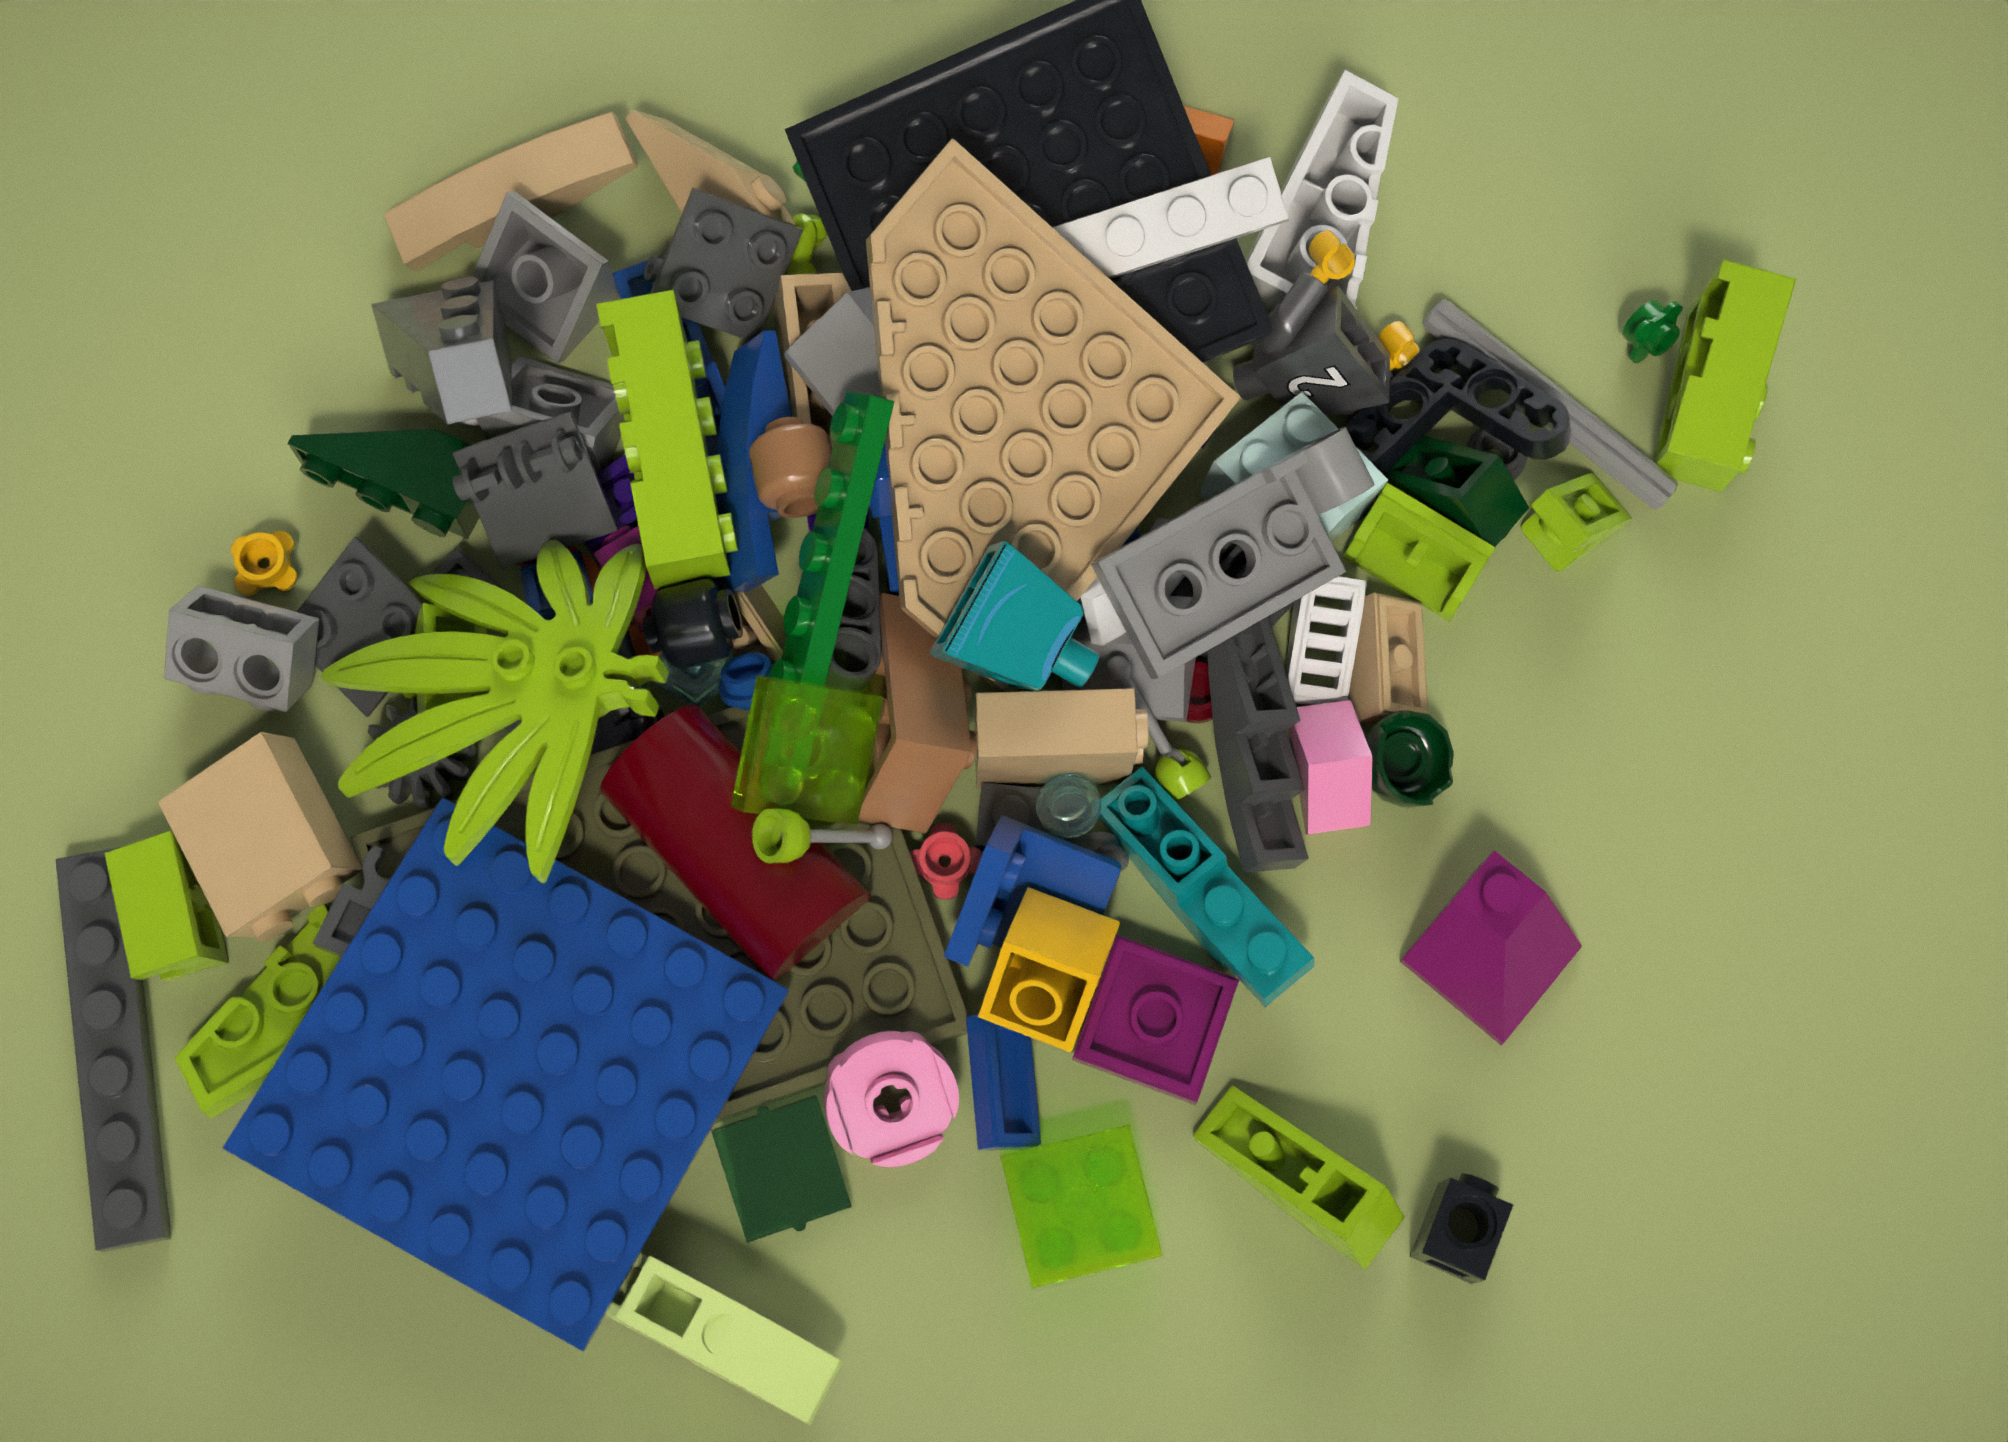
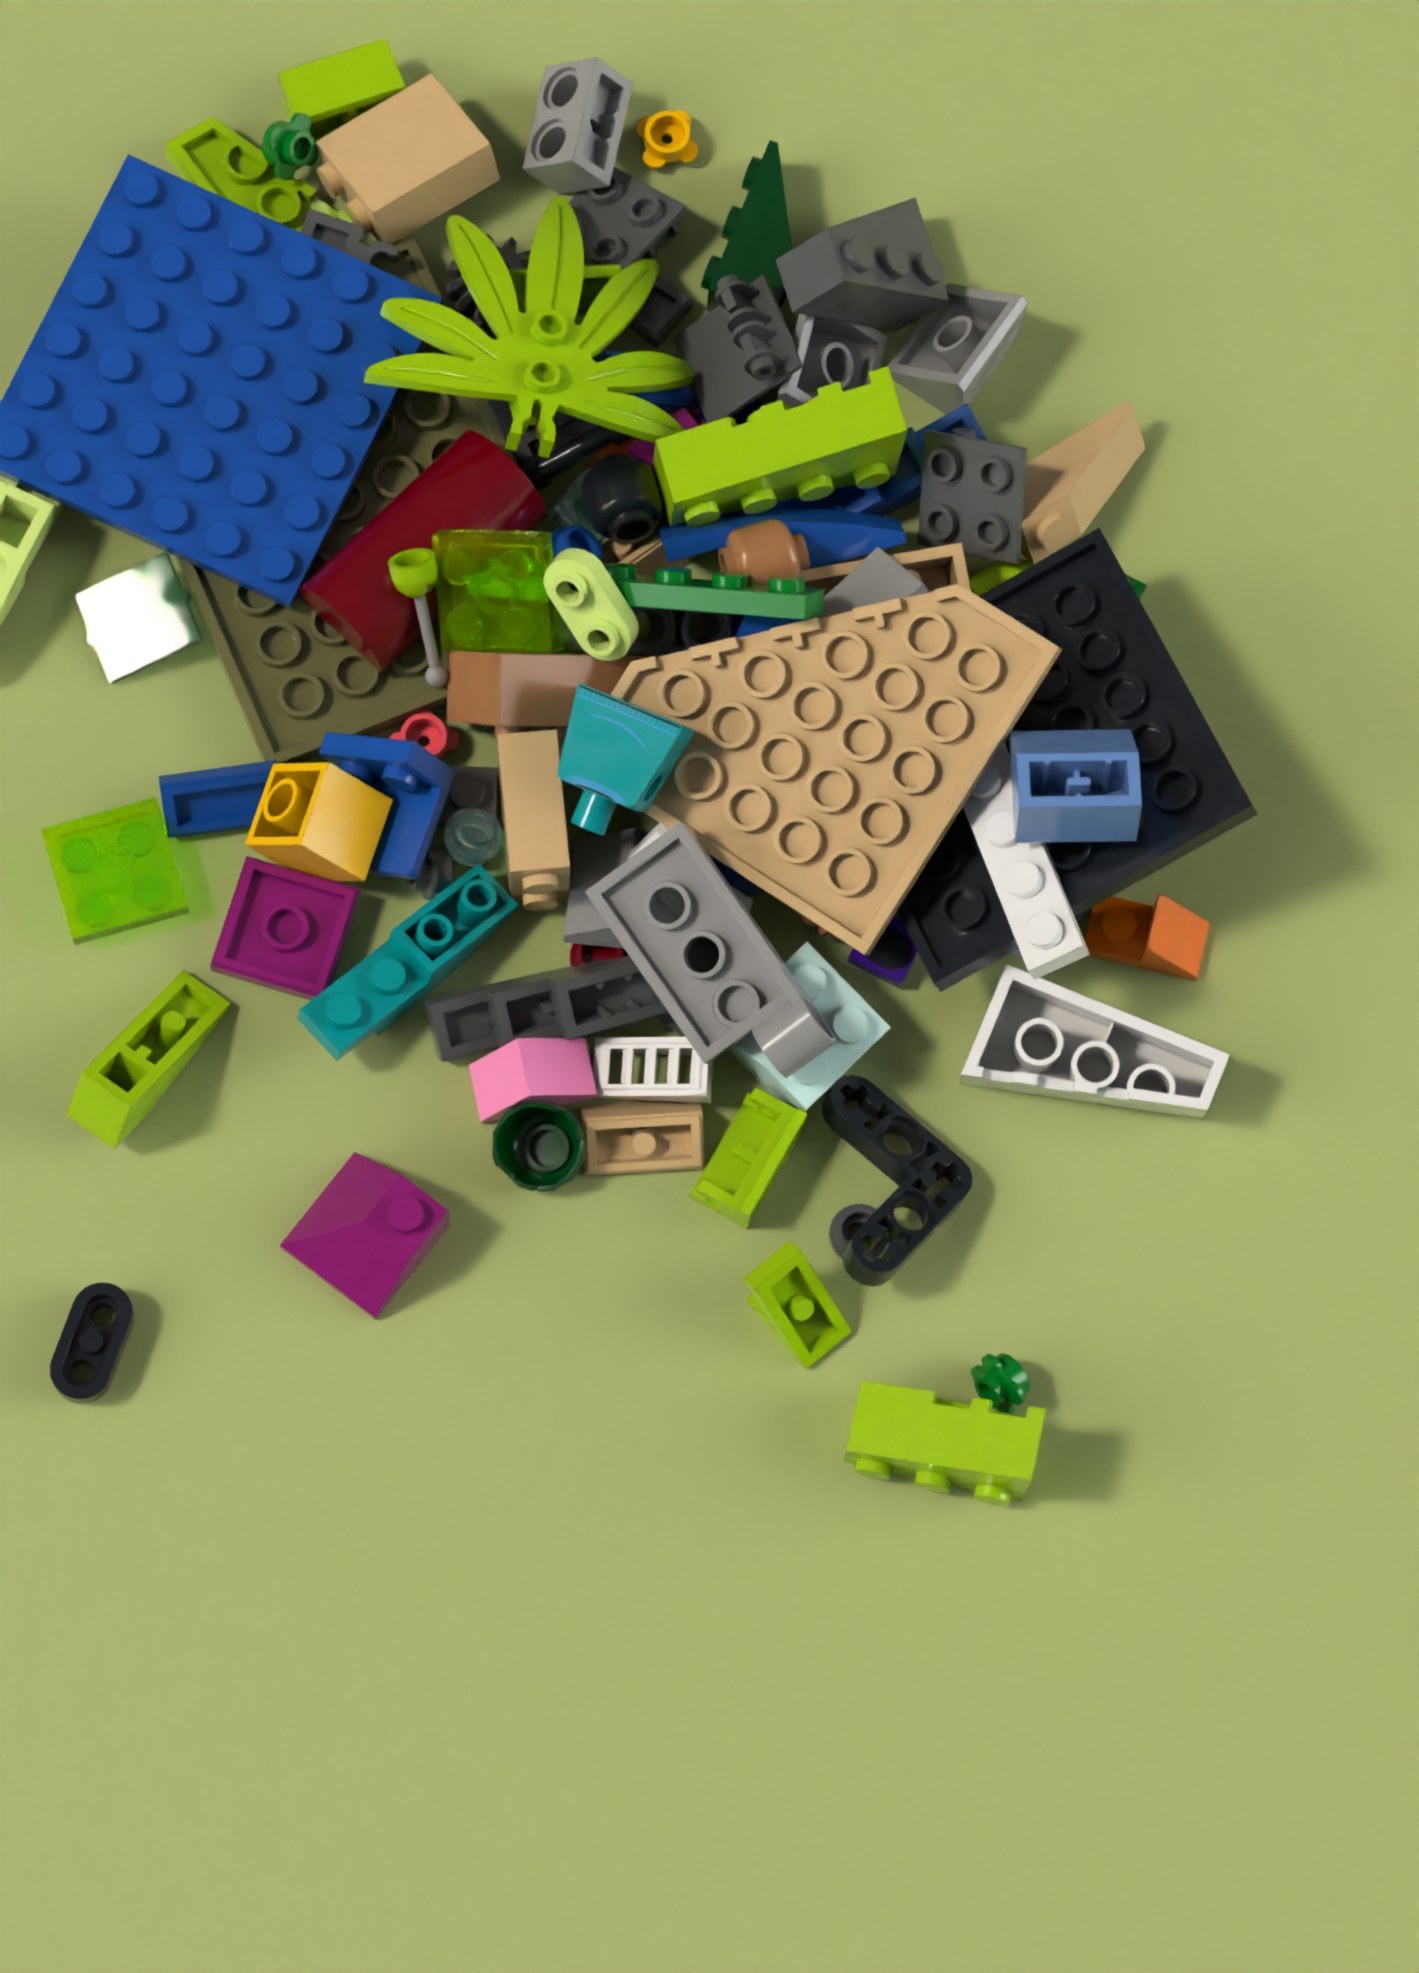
camera: 85 degrees right, 0 degrees up
dark grey plate [55,847,171,1252] -> none
tan slope [383,112,638,271] -> none
bright pink plate [823,1031,959,1167] -> none
hinge [1105,656,1211,801] -> none
flat silver torso [1233,230,1420,415] -> none
dark green slope [1384,436,1529,547] -> none
black brick [1410,1173,1513,1284] -> none
light grey axle [1423,299,1678,509] -> none
none -> black plate [50,1283,134,1404]
none -> green plate [262,113,319,180]
none -> yellowish green plate [543,548,639,661]
none -> medium blue slope [1009,729,1142,843]

